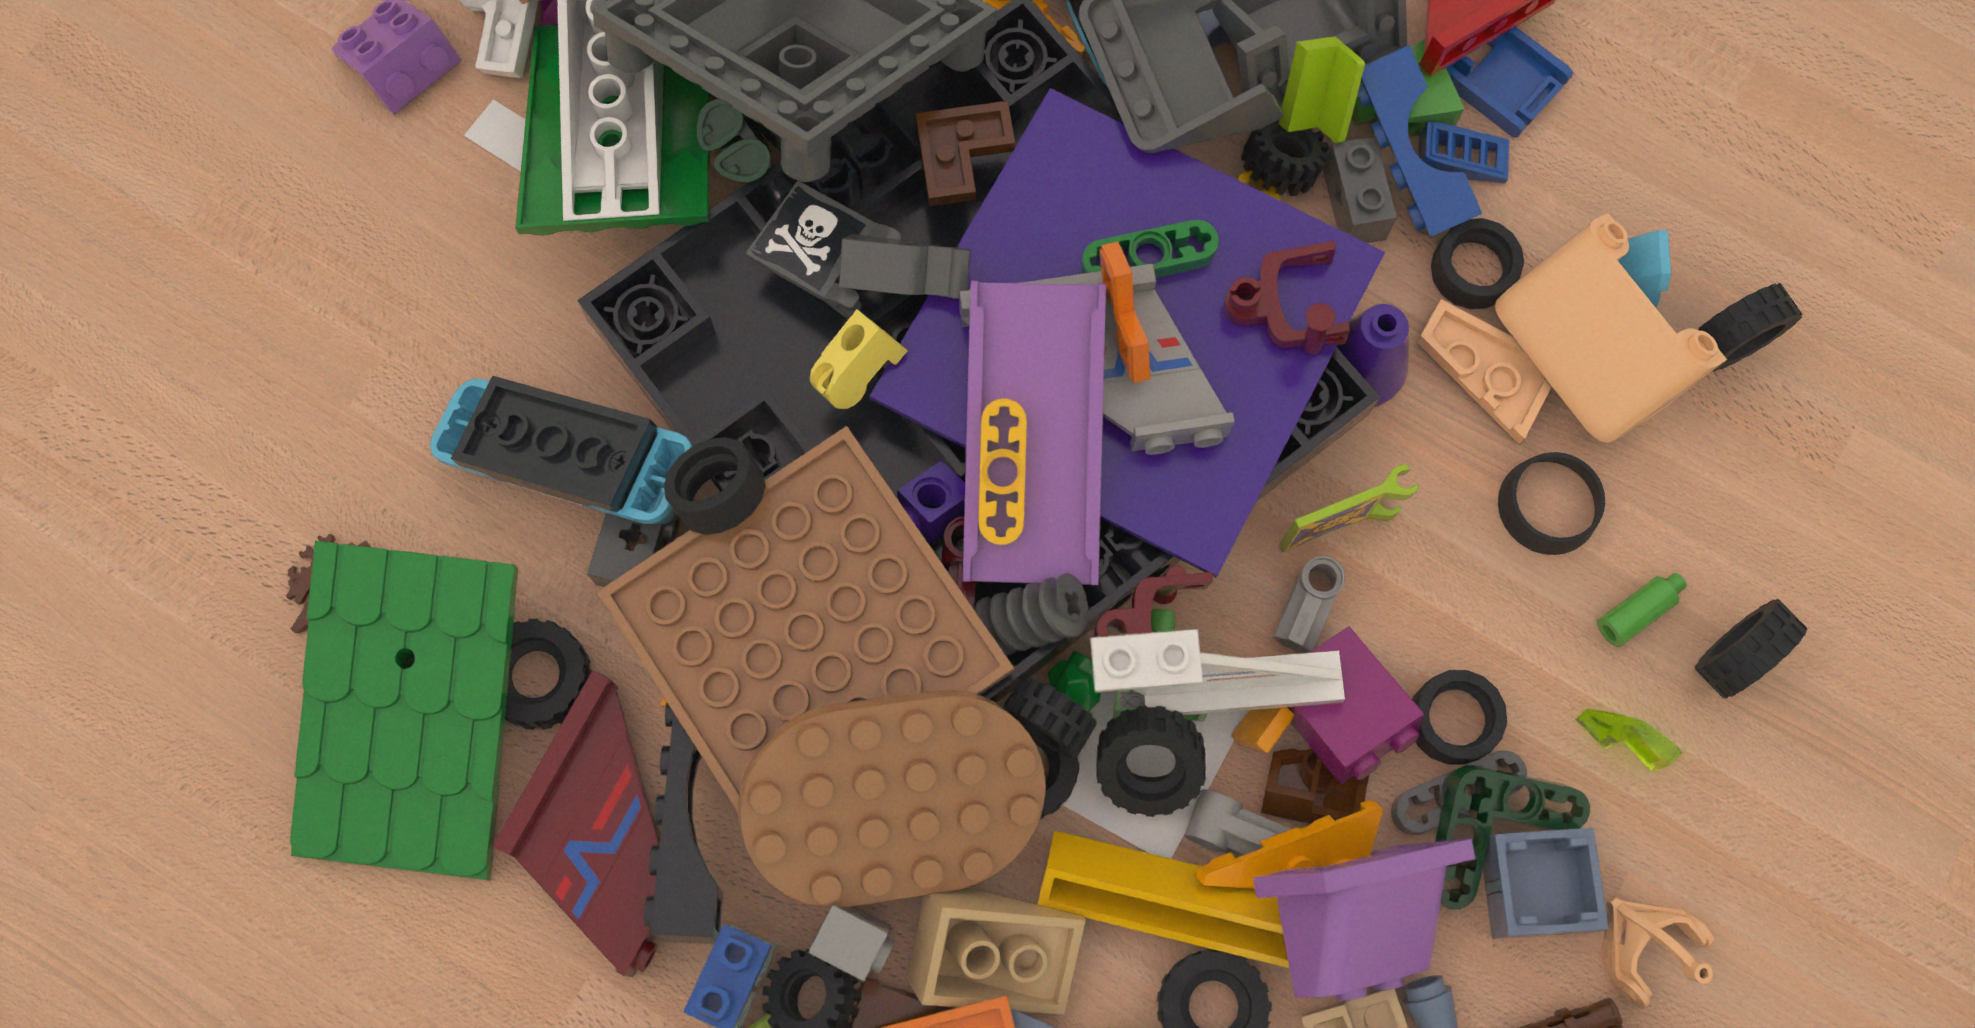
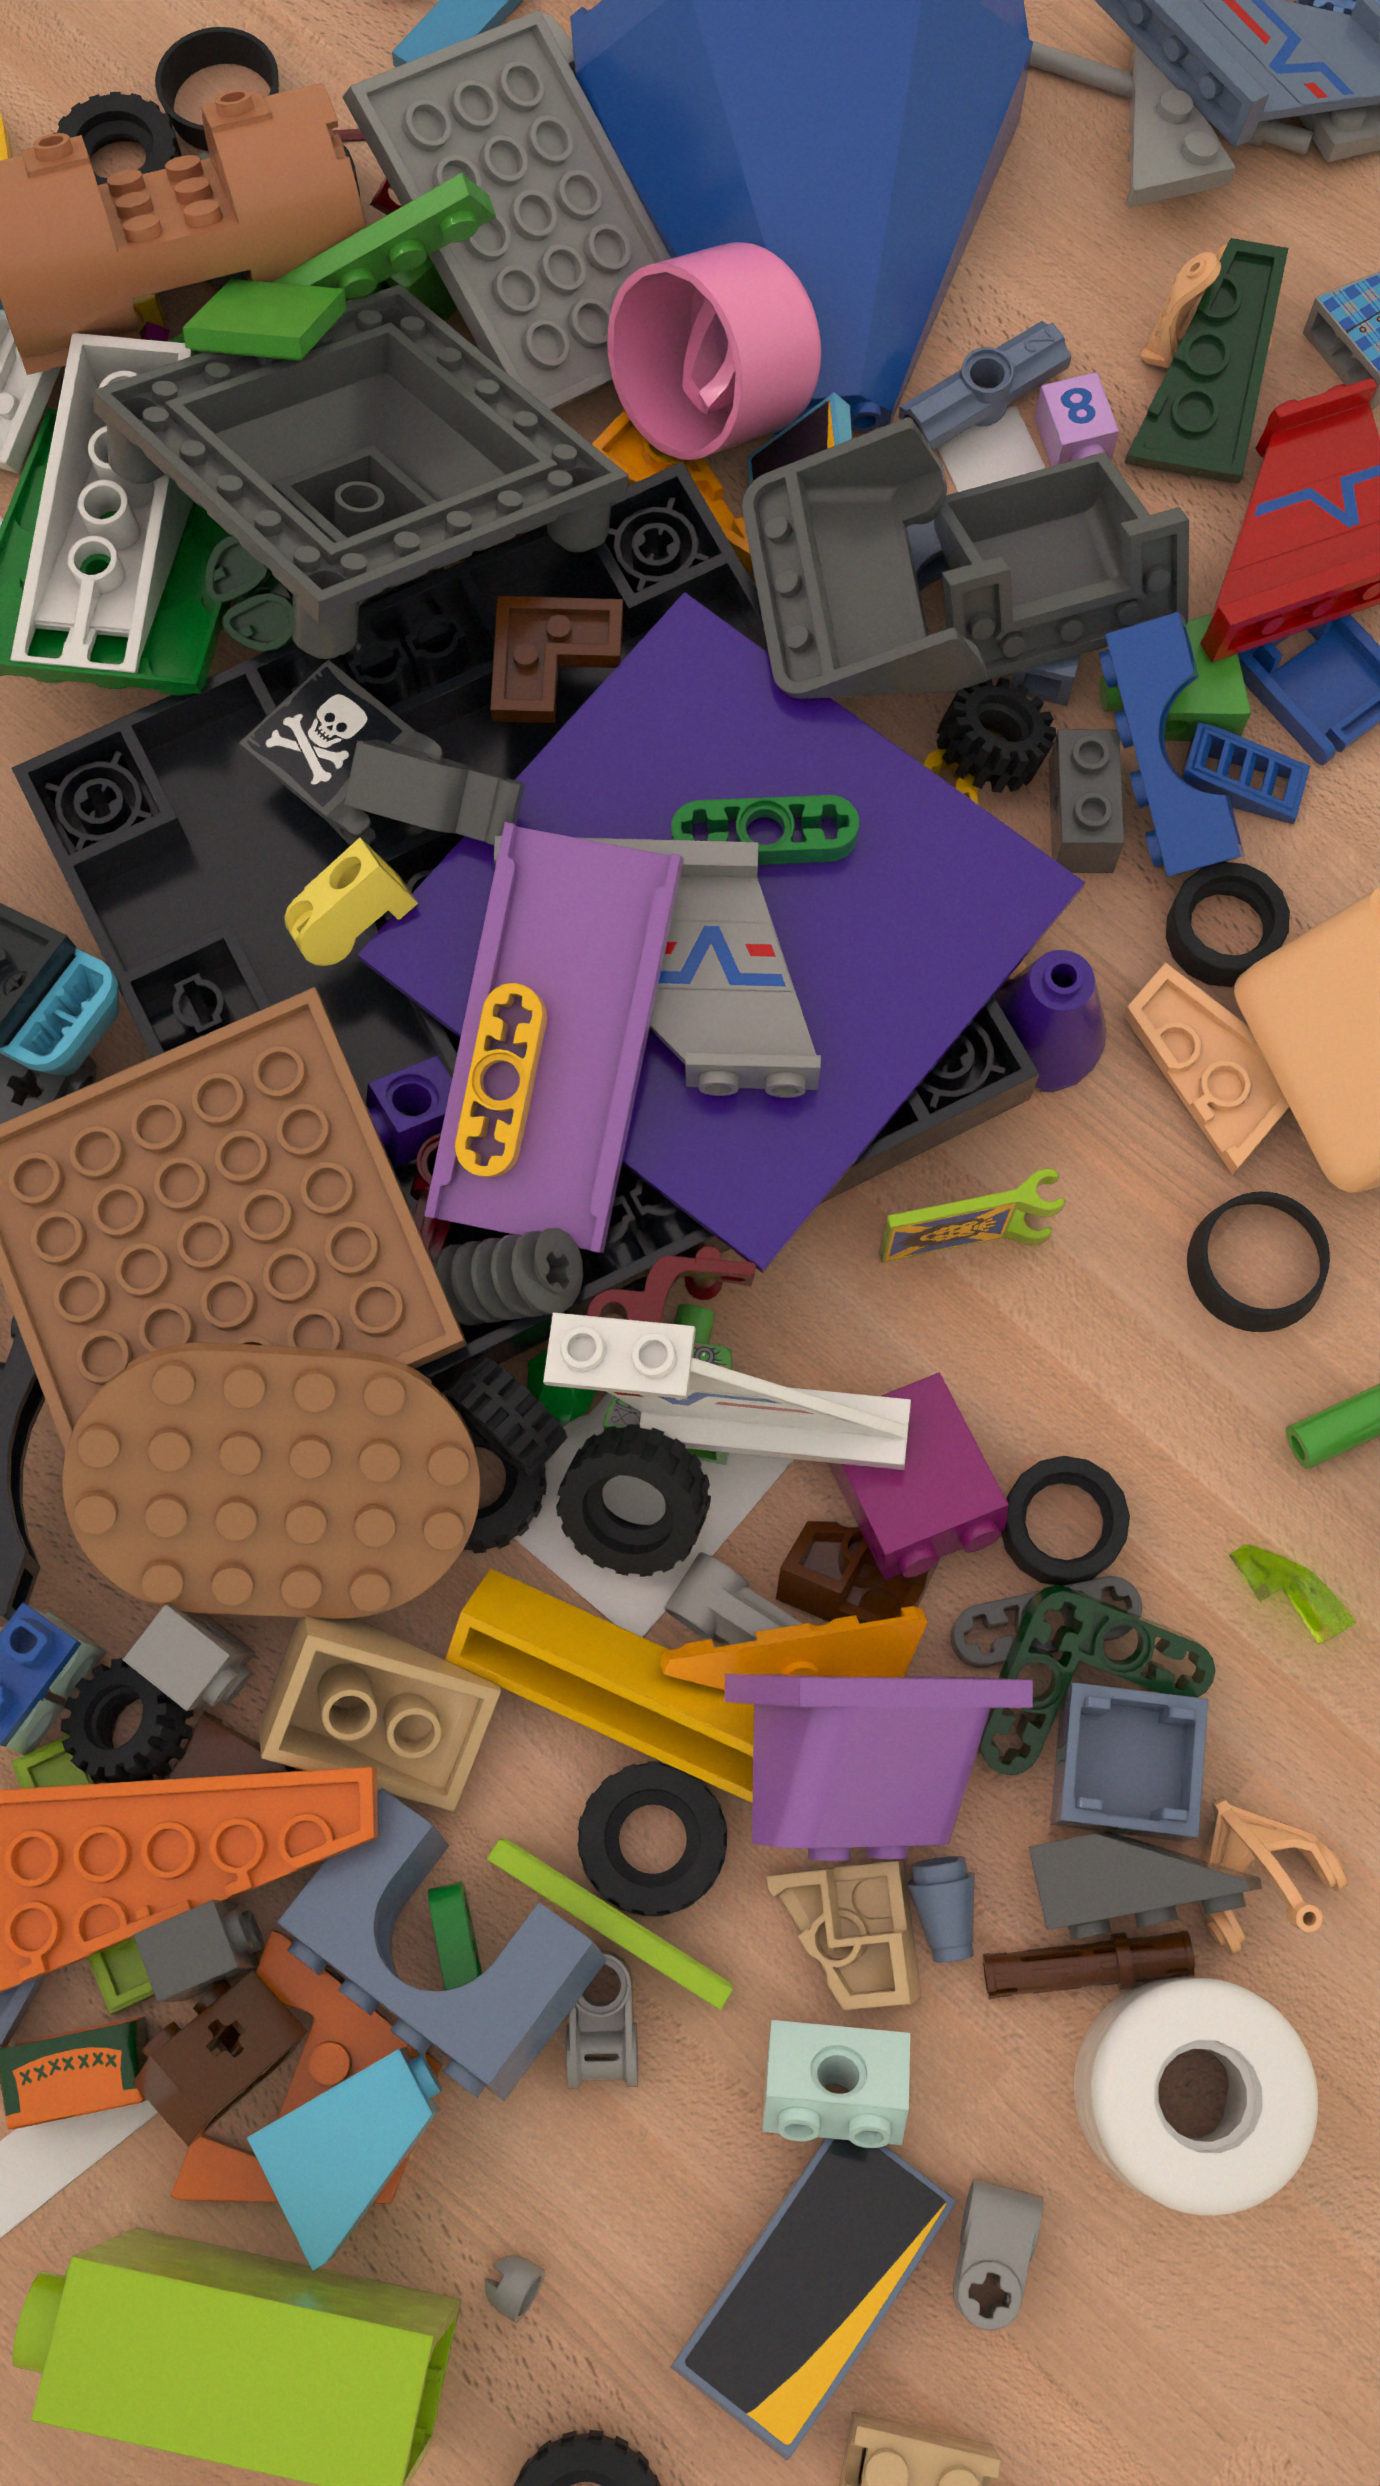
camera: 15 degrees right, 0 degrees up
black tyre [664,437,766,535] -> none
orange tile [1100,242,1151,383] -> none
dark red piece [1224,240,1350,355] -> none
light orange tile [1231,707,1294,754] -> none
light grey piece [1273,556,1345,653] -> none
lime panel [1278,36,1365,143] -> none
none -> dark grey slope [1029,1832,1262,1940]

